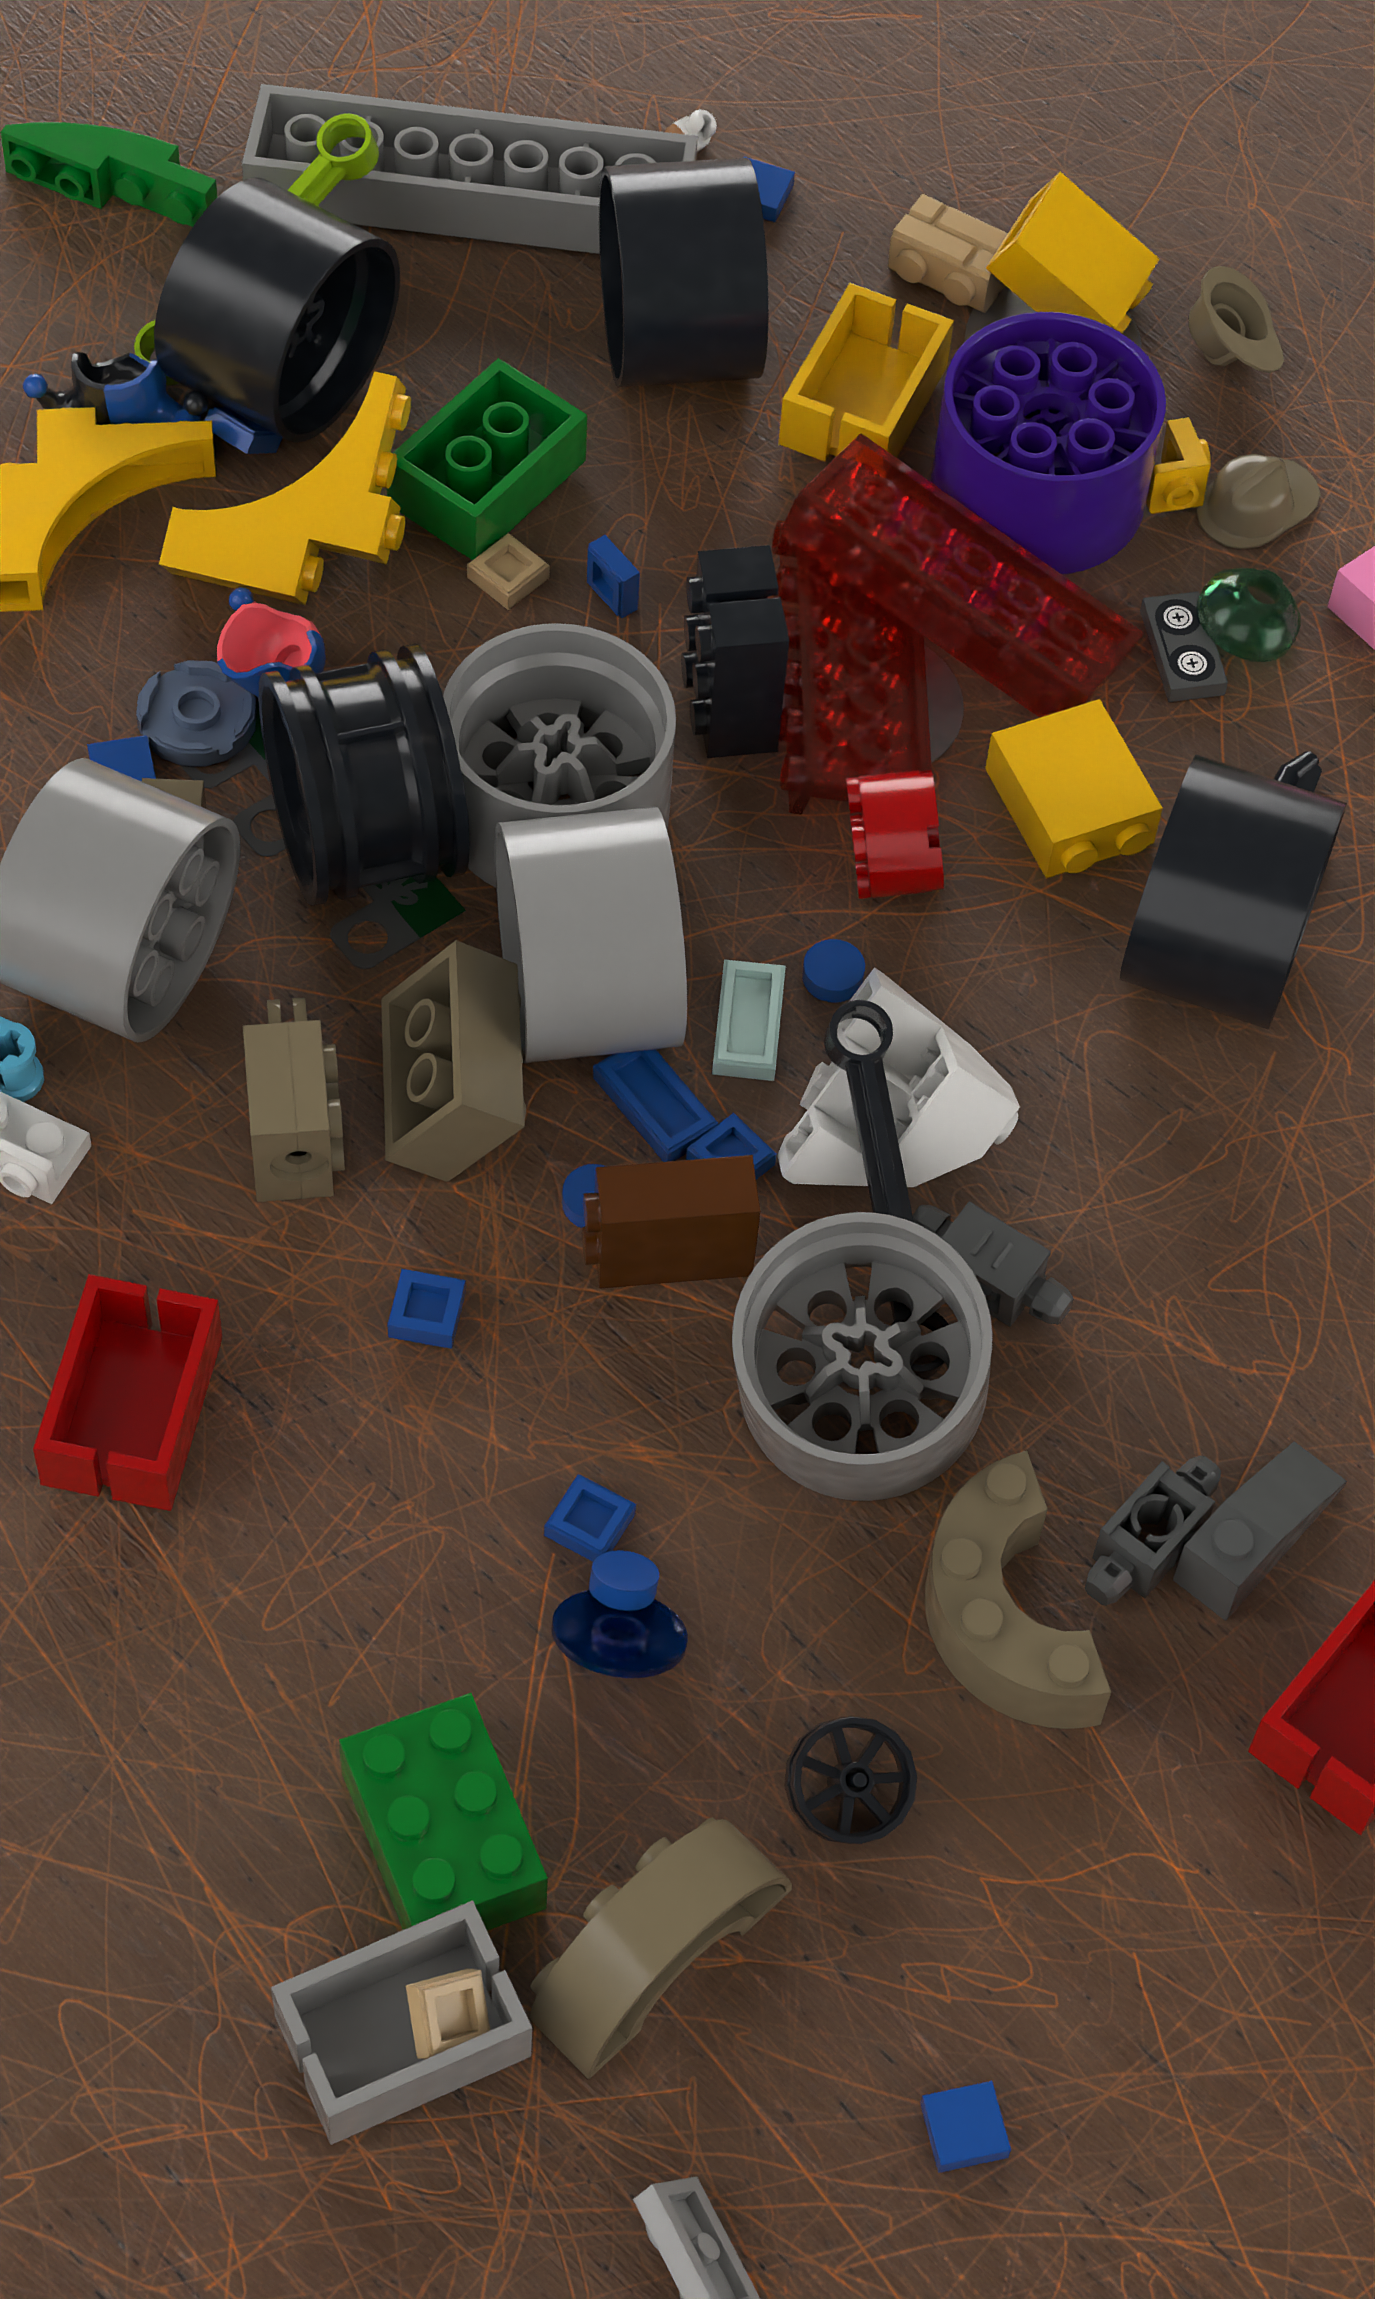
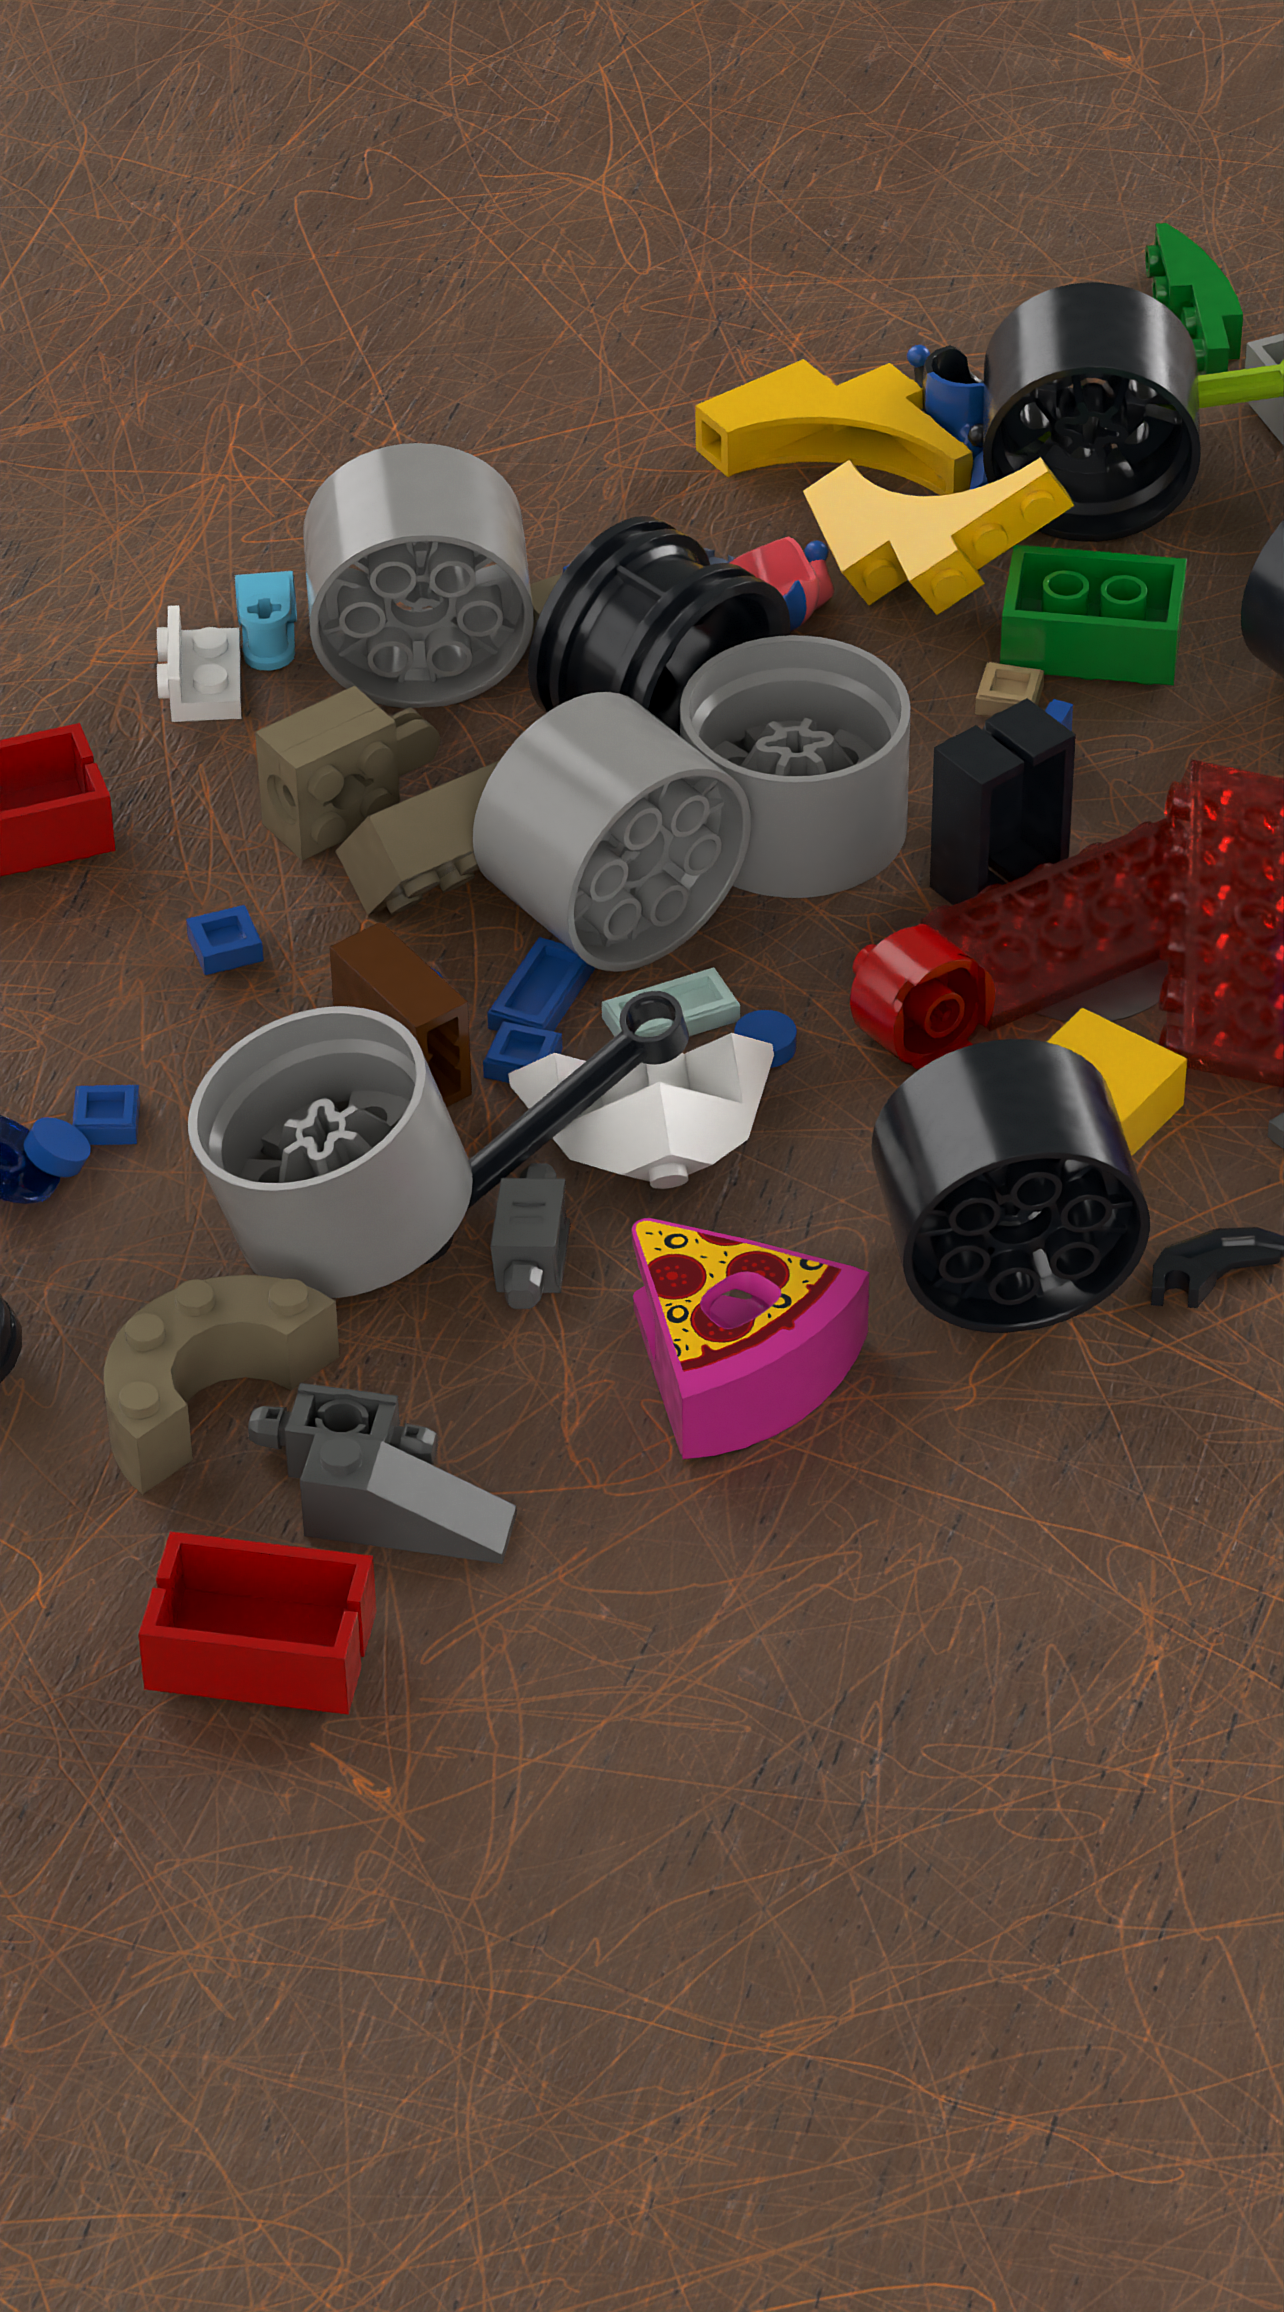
camera: 65 degrees right, 15 degrees down
none -> dark pink piece [632,1218,869,1459]

